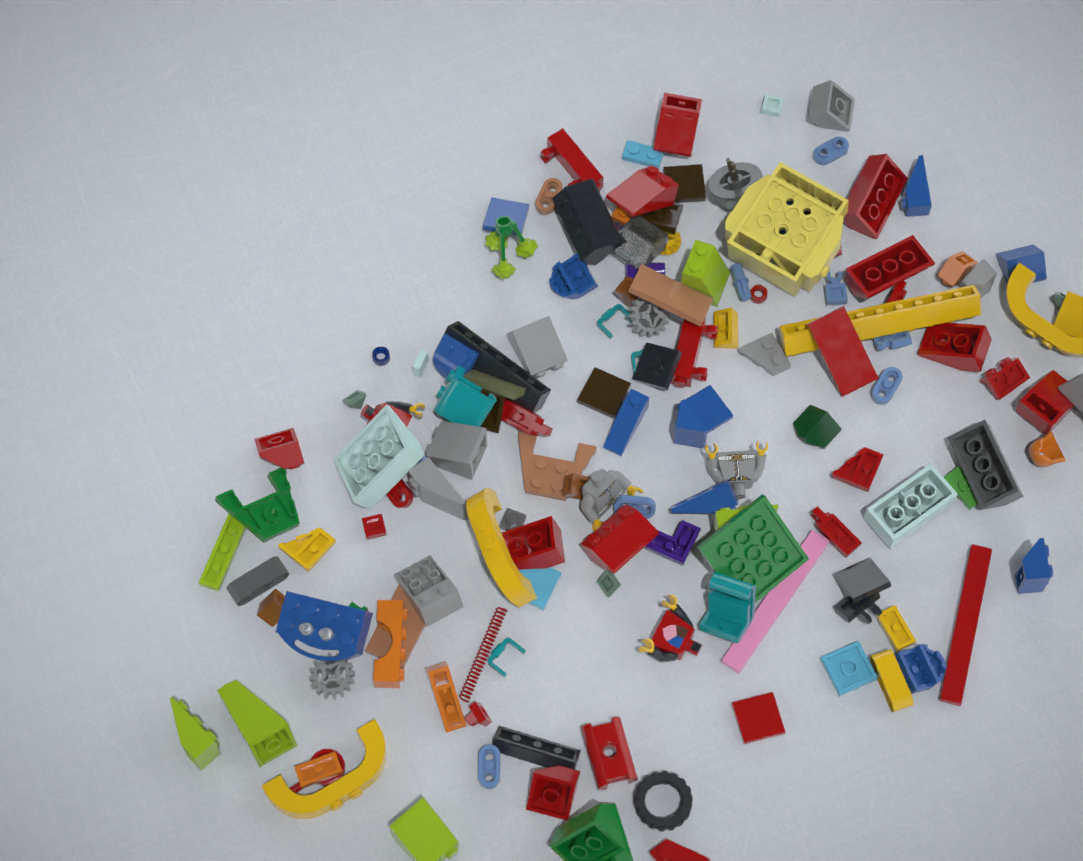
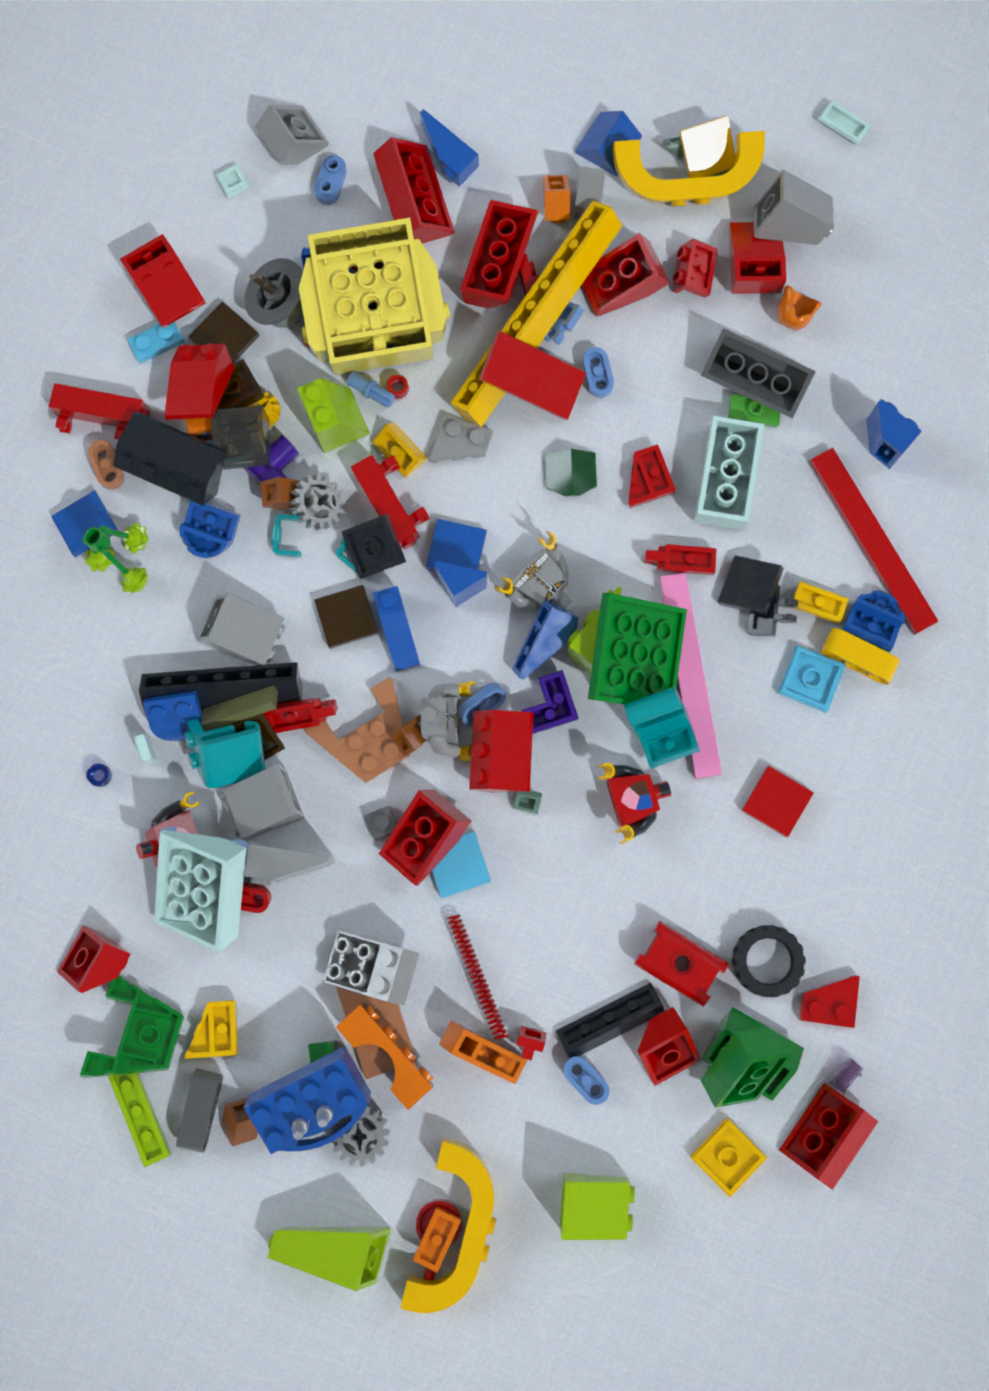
camera: 40 degrees left, 15 degrees up
lime slope [170,697,221,771] -> none
sand green slope [342,390,366,409] -> none
red plate [362,514,387,540] -> none
yellow arch [466,488,537,608] -> none
teal piece [488,638,526,677] -> none
nougat tile [628,264,713,327] -> none
medium blue plate [825,271,848,305] -> none

